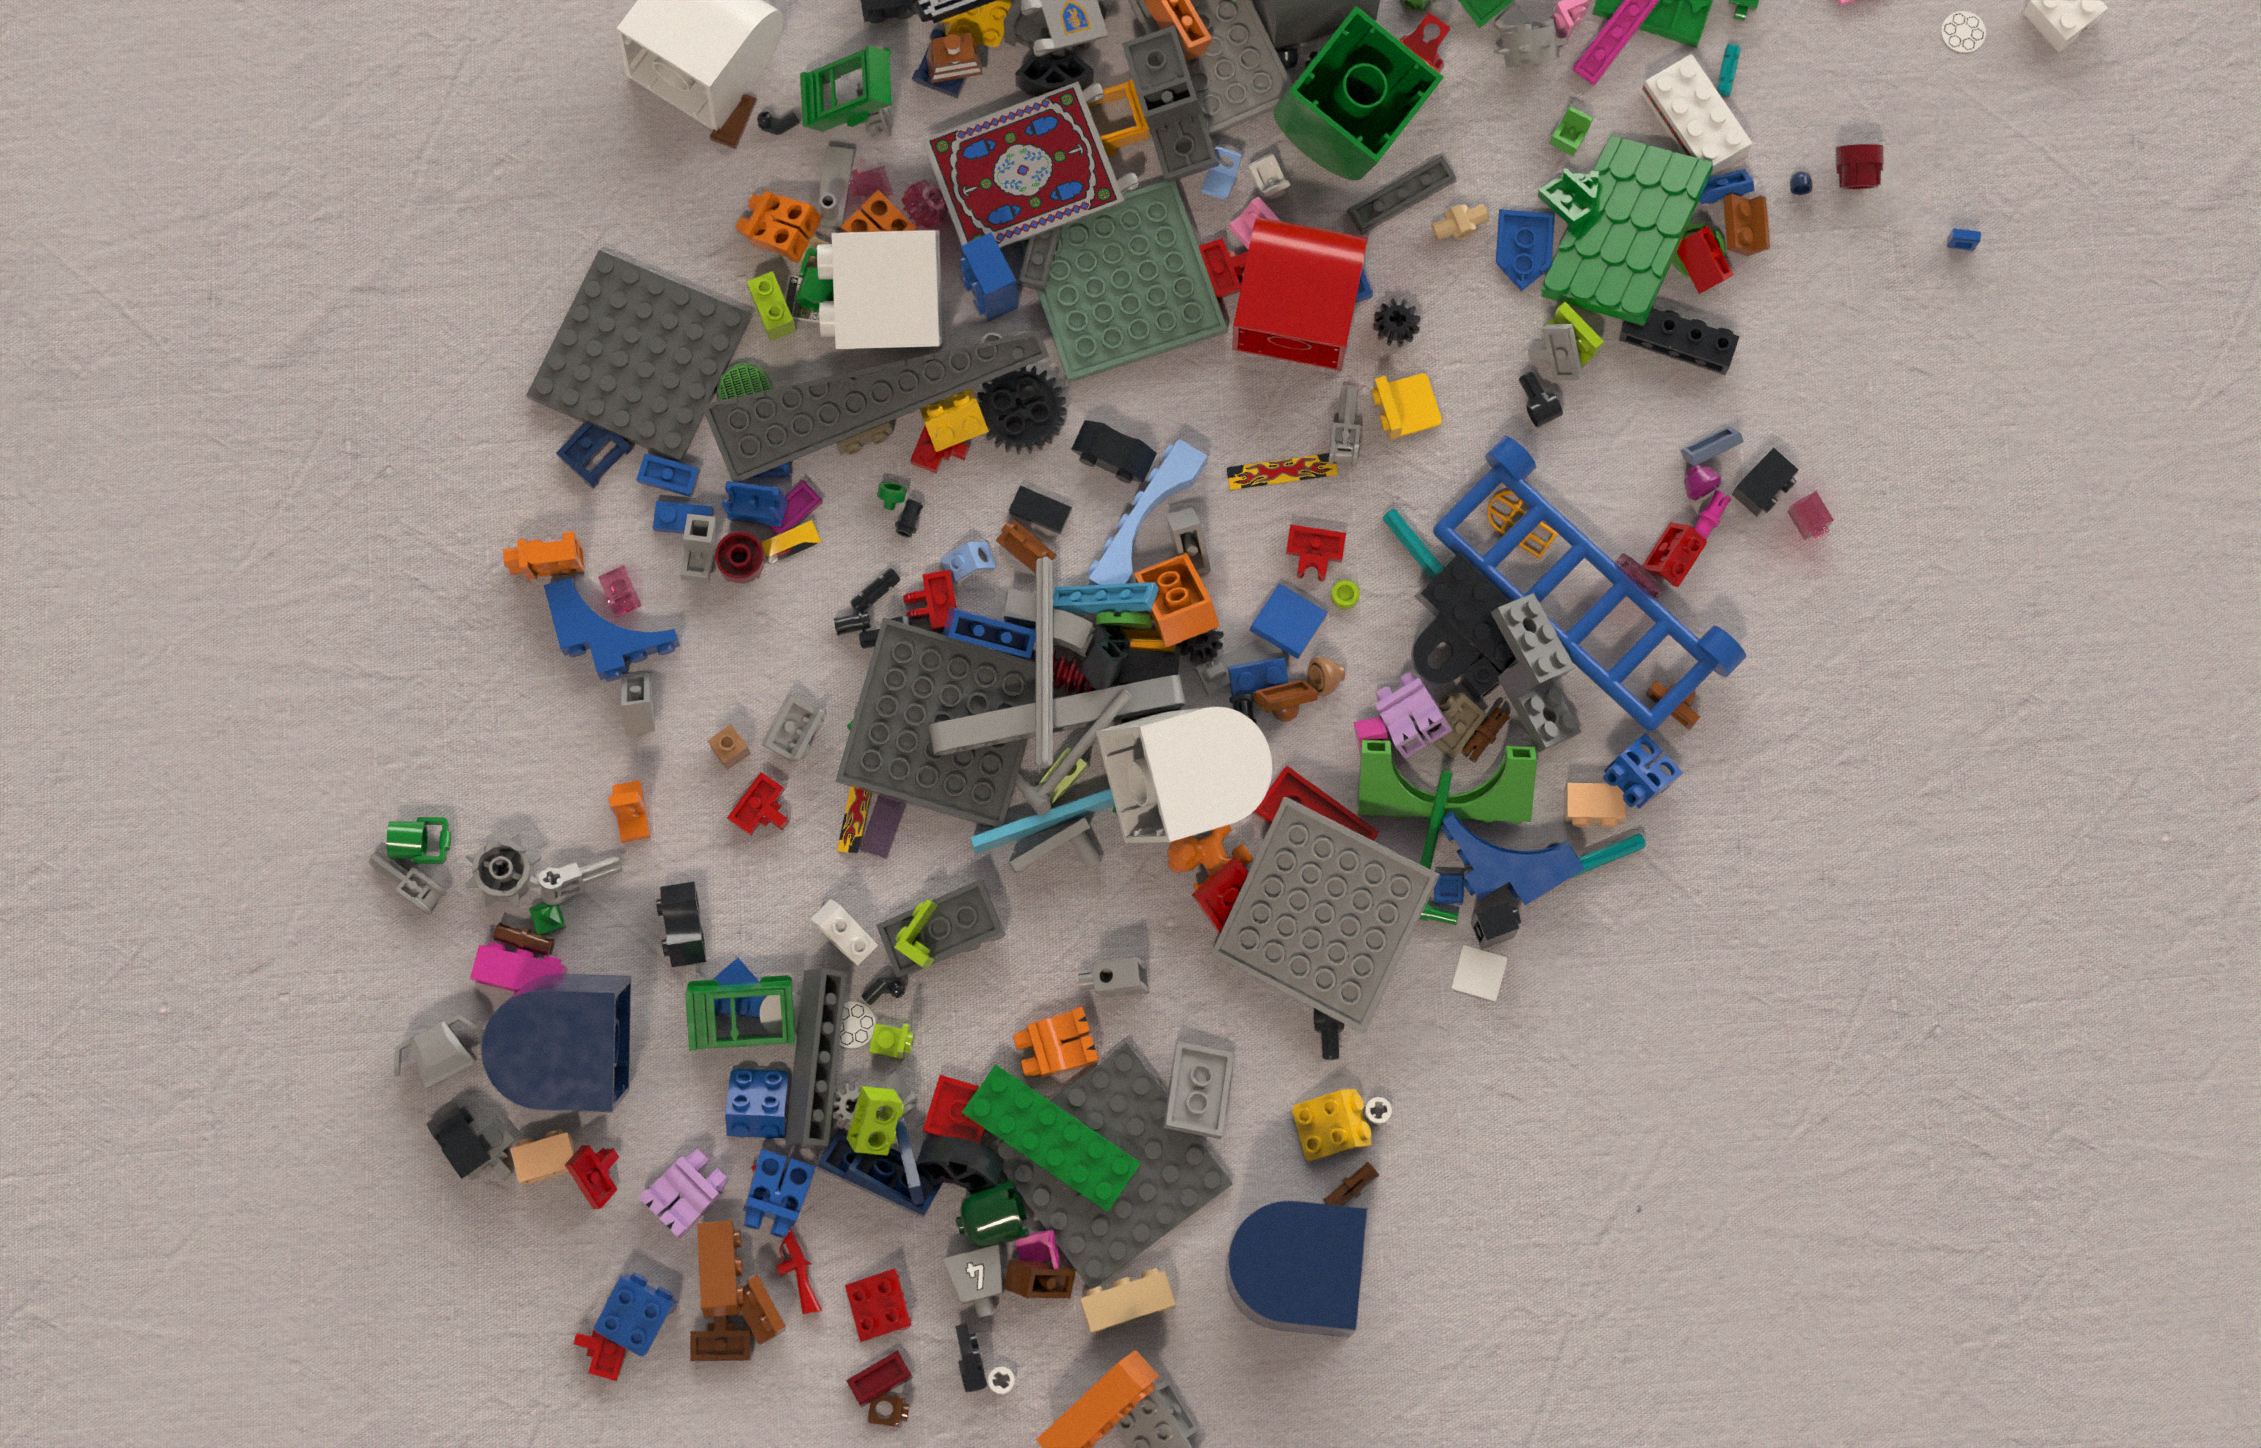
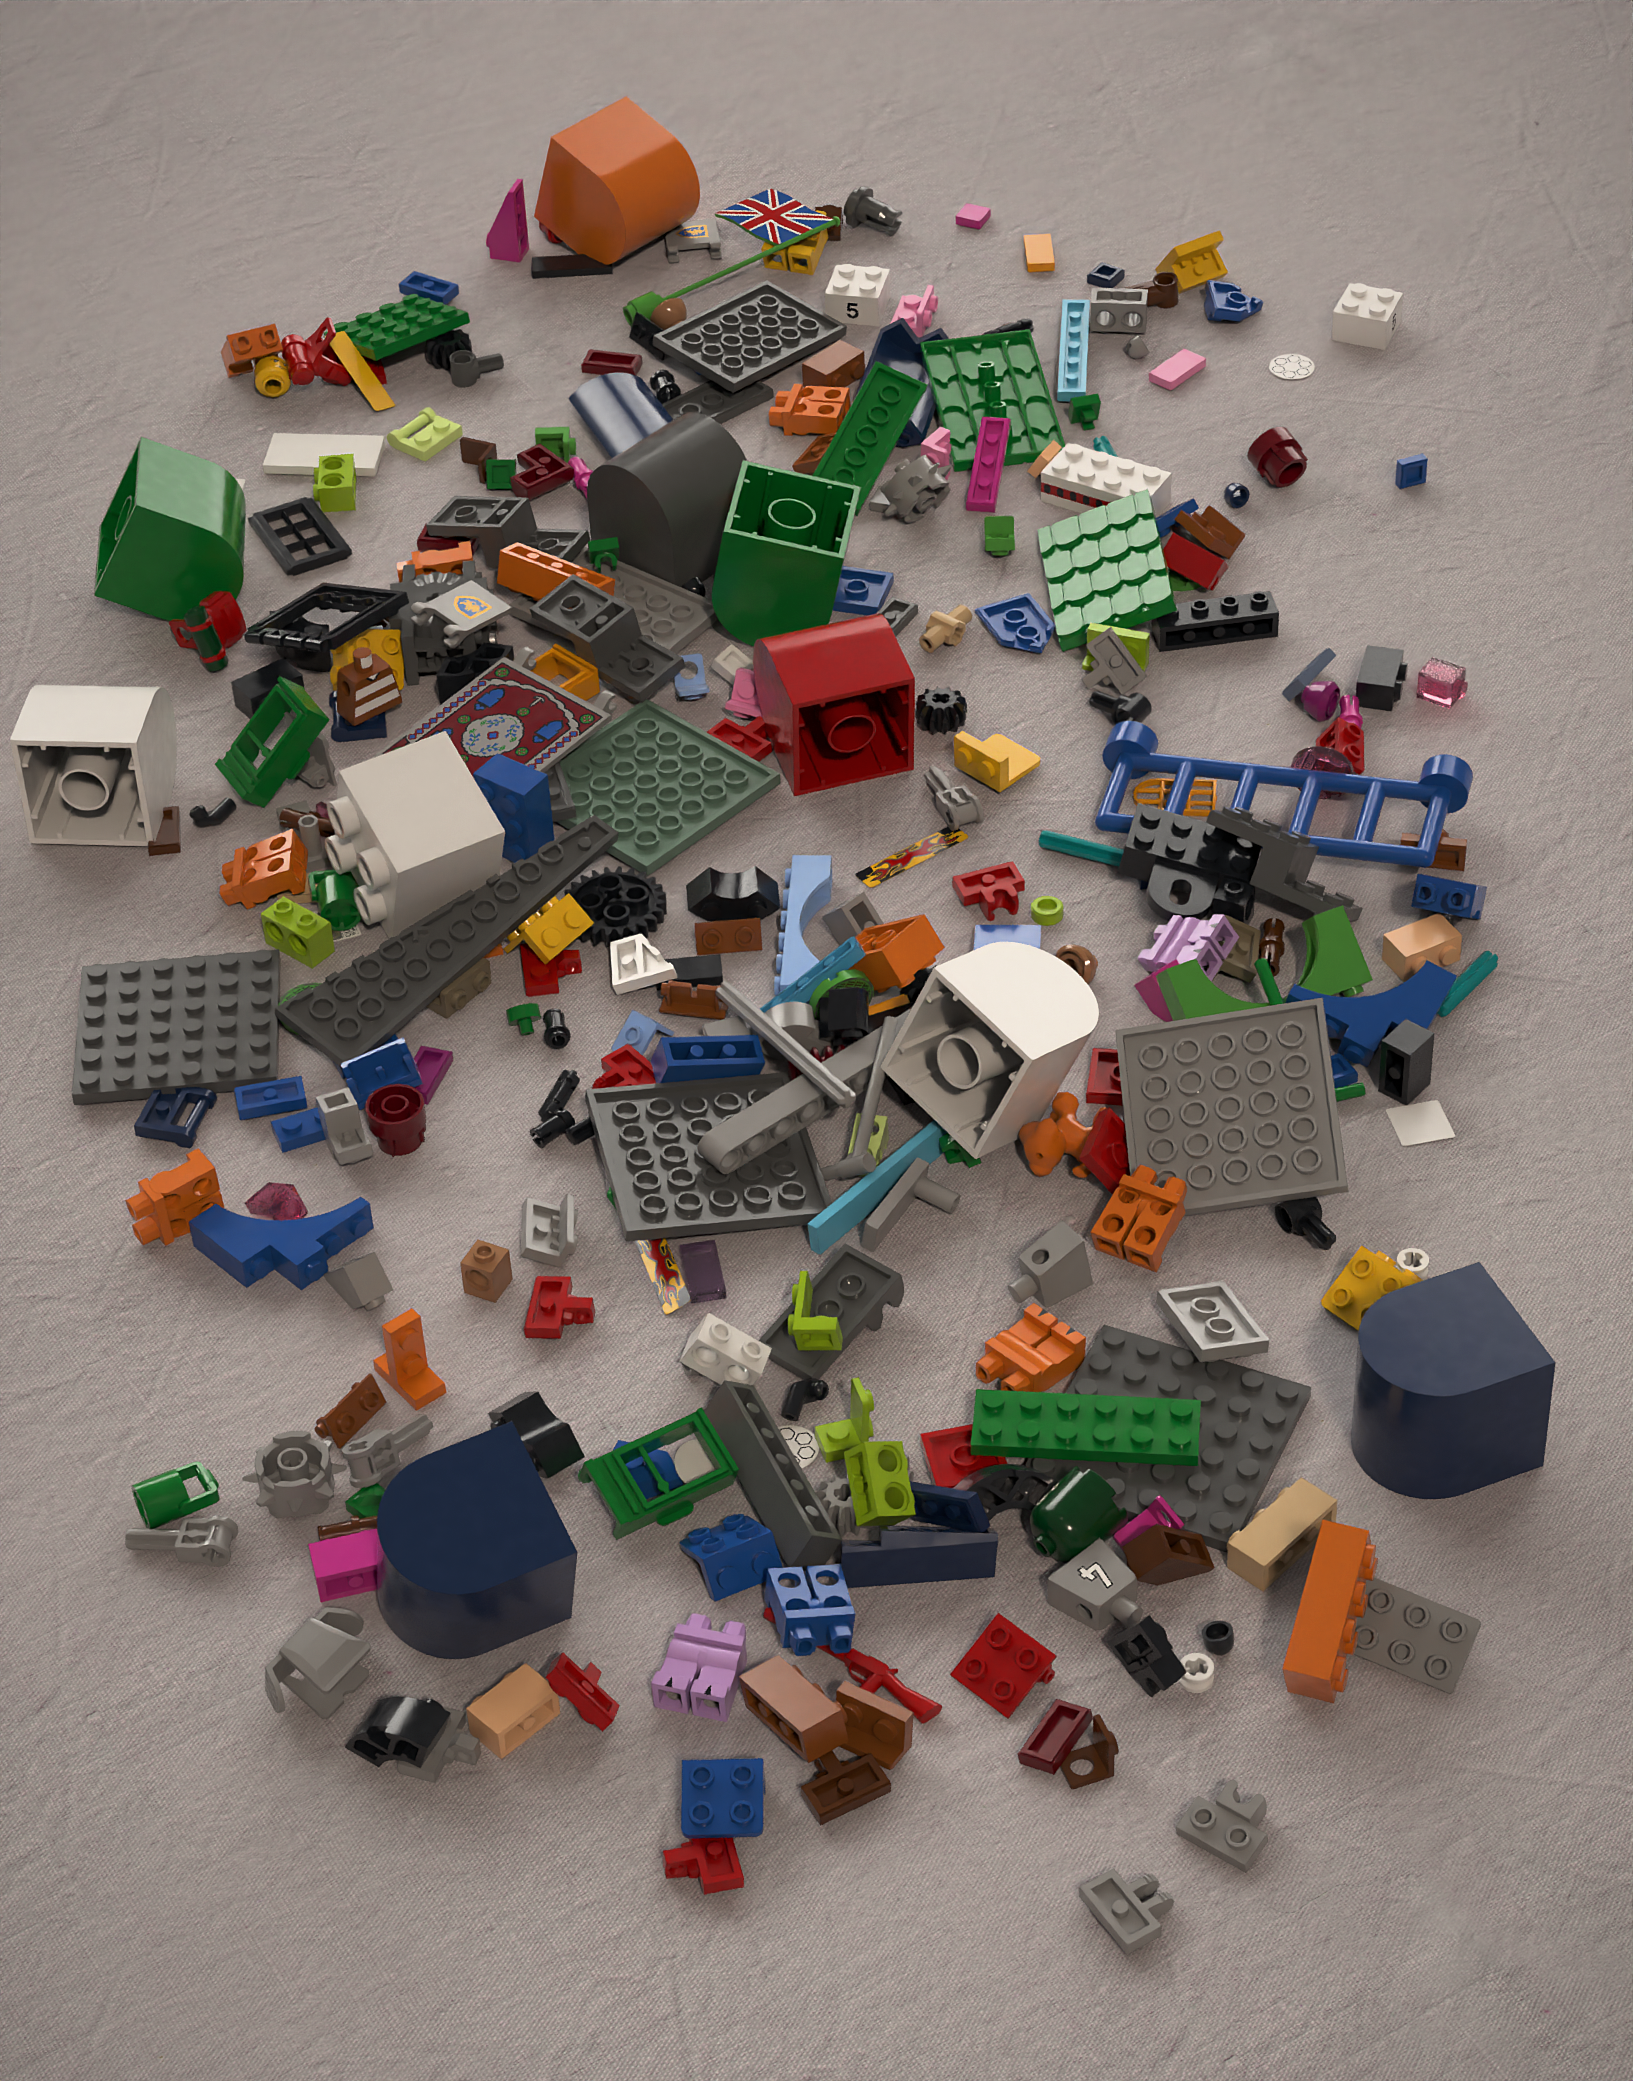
camera: 25 degrees left, 35 degrees down
yellow sticker [761,520,822,564] -> none
green slope [1538,169,1599,229] -> none
none -> reddish brown pin [279,807,335,838]
none -> dark orange hinge [315,1373,387,1449]
none -> white wing [610,934,677,995]
none -> dark orange hinge [694,918,763,955]
none -> blue tile [833,566,894,616]
none -> light nougat tile [1027,440,1062,478]
none -> orange hips [1090,1164,1187,1273]
none -> black hinge [1202,1621,1235,1656]

